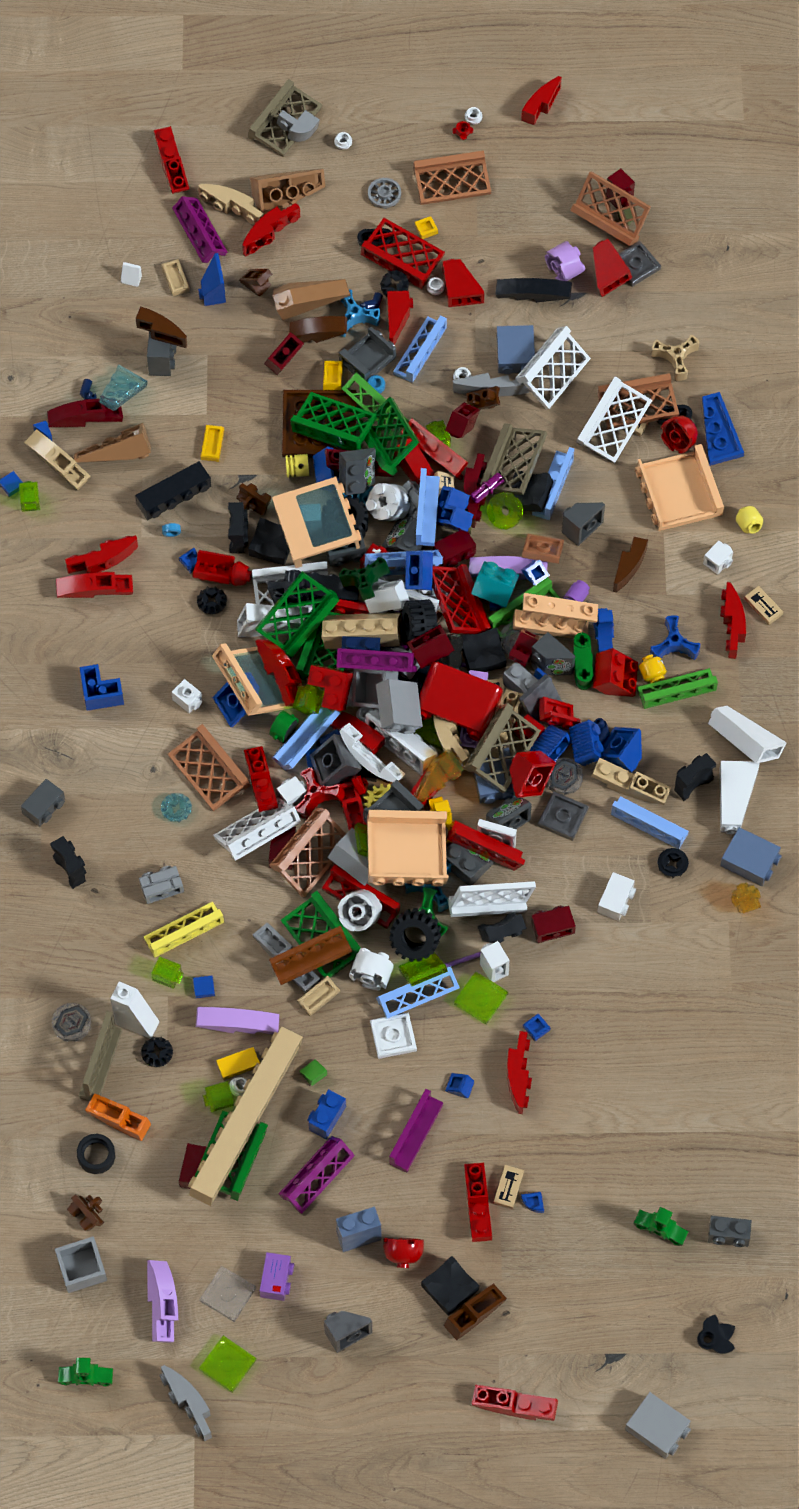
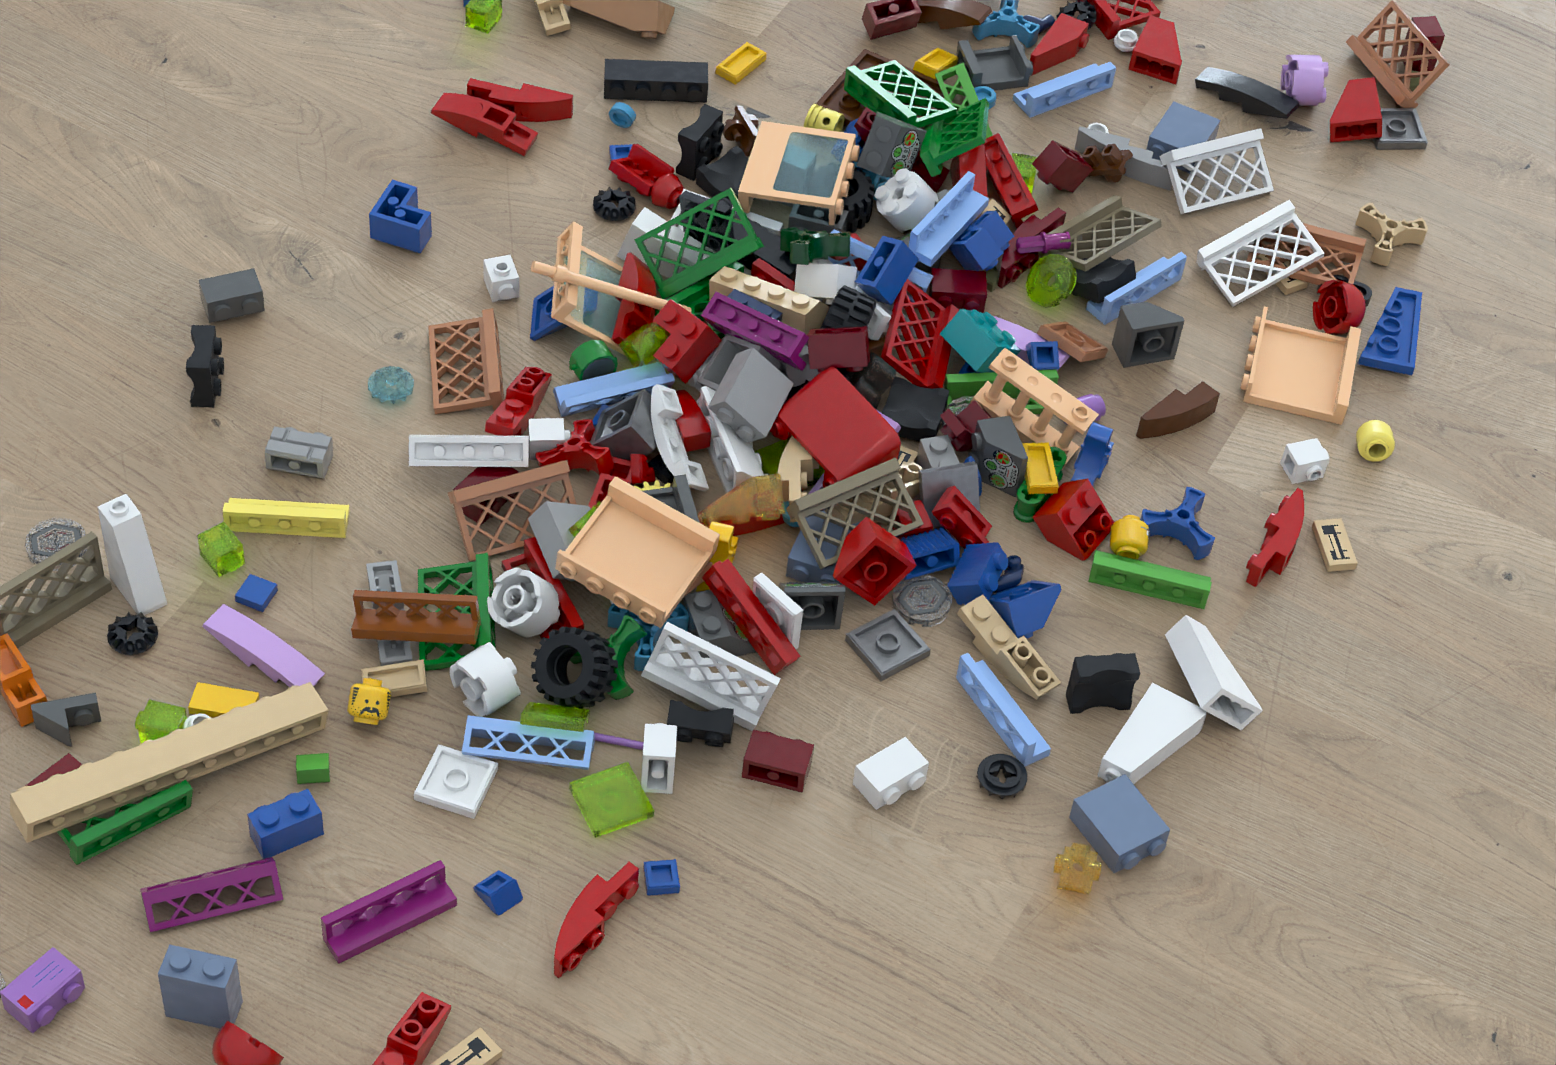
camera: 25 degrees right, 15 degrees down
none -> dark grey slope [31,693,101,747]
none -> yellow head [347,678,391,725]
none -> light nougat bar [531,261,692,313]
none -> yellow tile [1022,442,1059,494]

